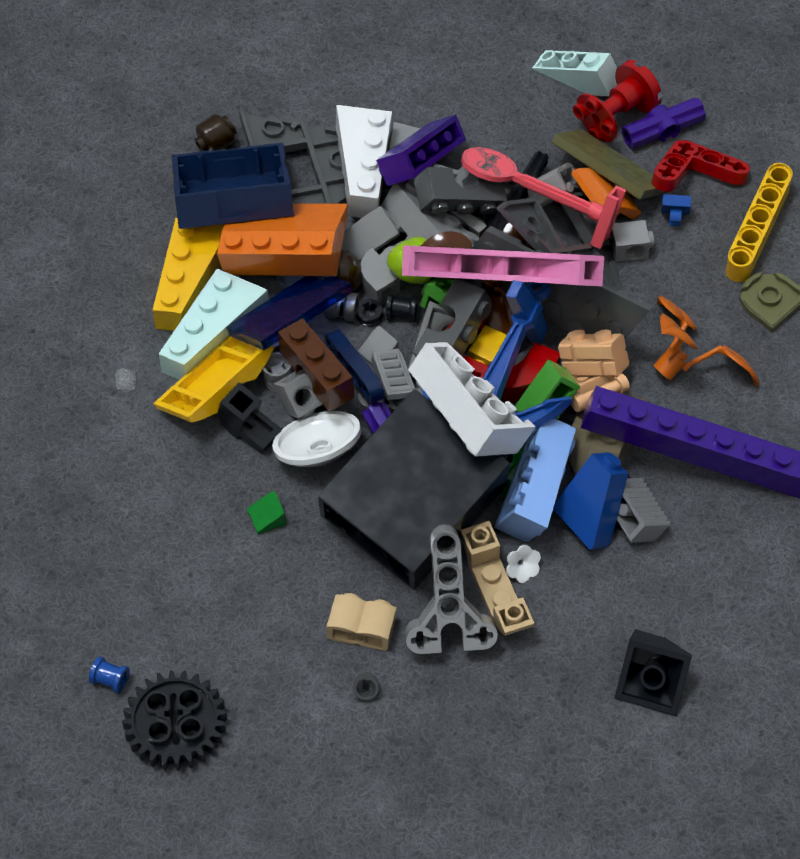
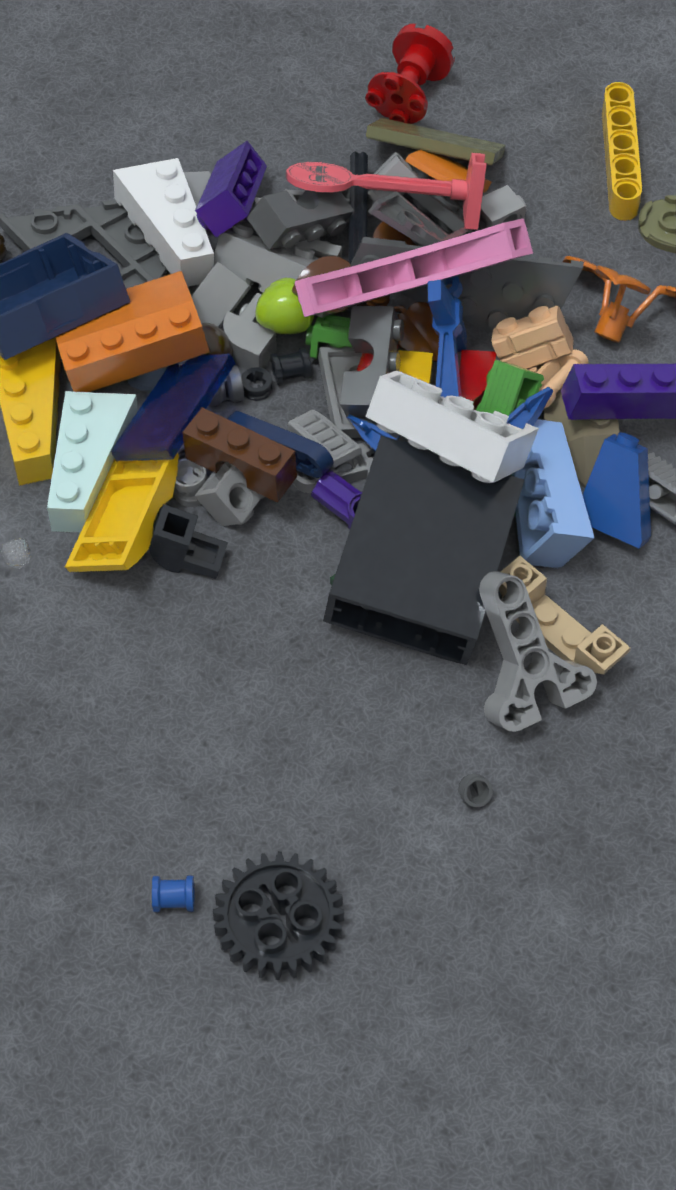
camera: 25 degrees left, 0 degrees up
green slope [247,491,286,535] -> none
white dish [272,411,361,467] -> none
tan brick [326,593,396,651] -> none
light grey slope [358,326,399,365] -> none
white plant [506,545,541,583] -> none
light aqua slope [532,50,617,96] -> none
dark purple piece [621,98,706,149] -> none
red beam [651,140,750,192] -> none
blue tile [661,194,691,226] -> none

